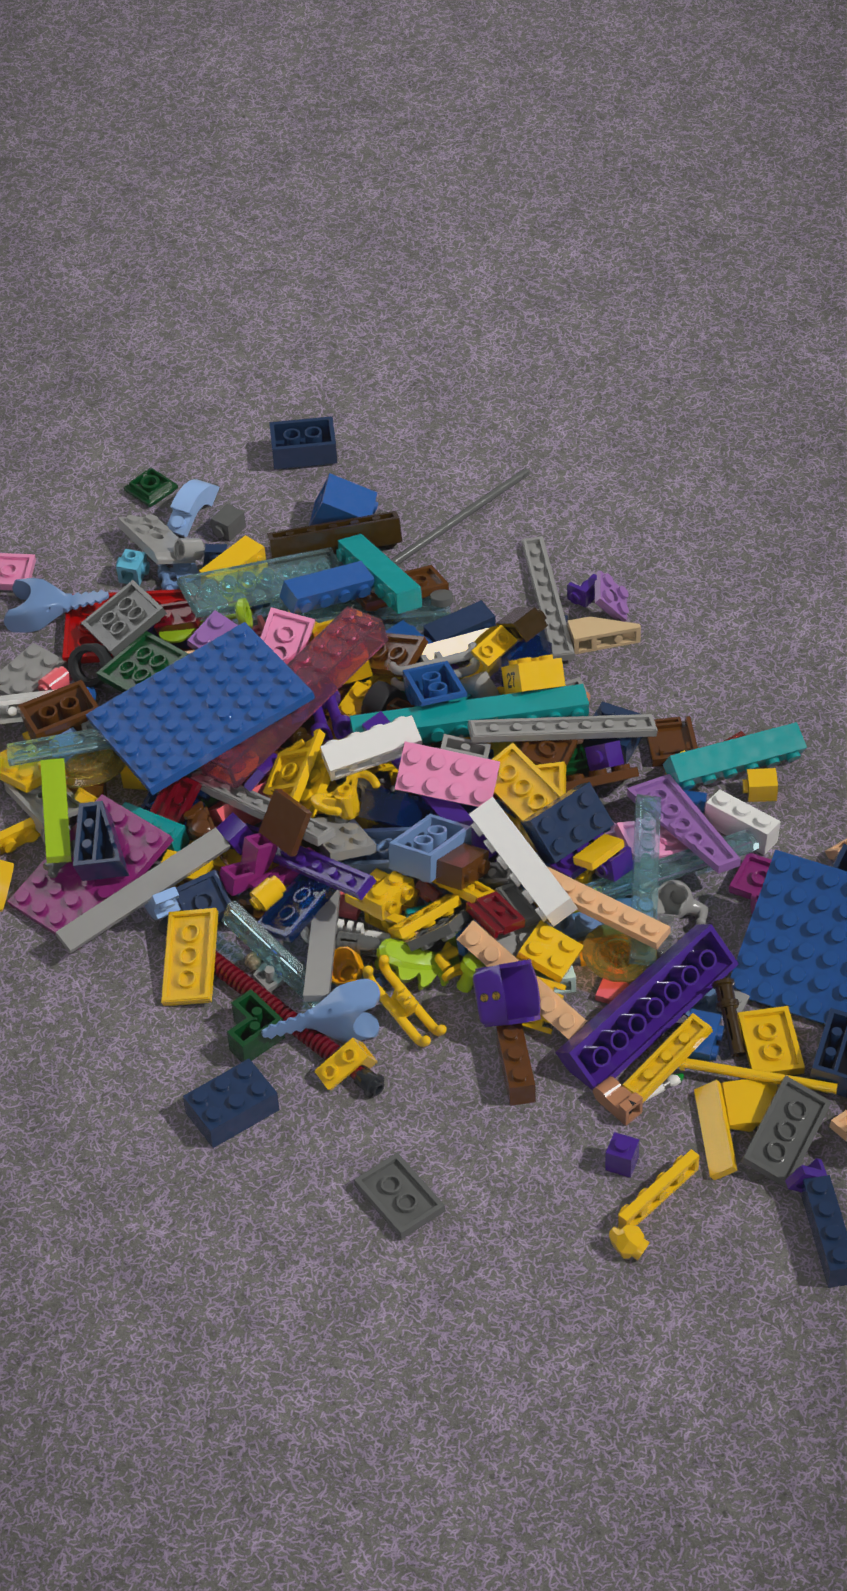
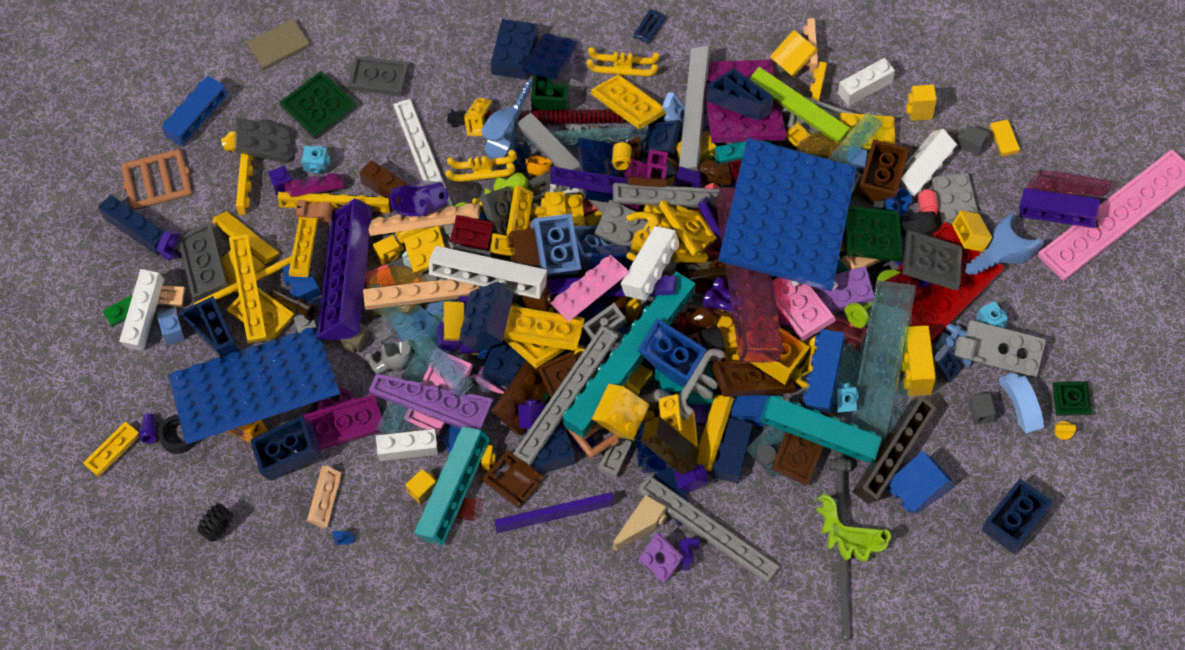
camera: 135 degrees right, 15 degrees up
none -> nougat bar [121,149,192,210]
none -> blue brick [162,75,228,146]
none -> yellow plate [229,234,267,343]
none -> dark grey plate [234,117,291,163]
none -> dark tan tile [246,19,311,71]
none -> yellow plate [277,192,391,213]
none -> dark green plate [279,71,357,139]
none -> magenta plate [285,173,344,197]
none -> medium azure brick [301,146,331,174]
none -> yellow brick [373,235,404,266]
none -> white tile [393,99,453,210]
none -> dark purple tile [494,492,613,533]
none -> clear blue plate [523,33,577,80]
none -> yellow piece [586,47,660,77]
none -> dark blue tile [633,9,666,45]
none -> lime animal [814,494,891,562]
none -> yellow brick [952,210,992,252]
none -> yellow plate [1054,421,1076,440]

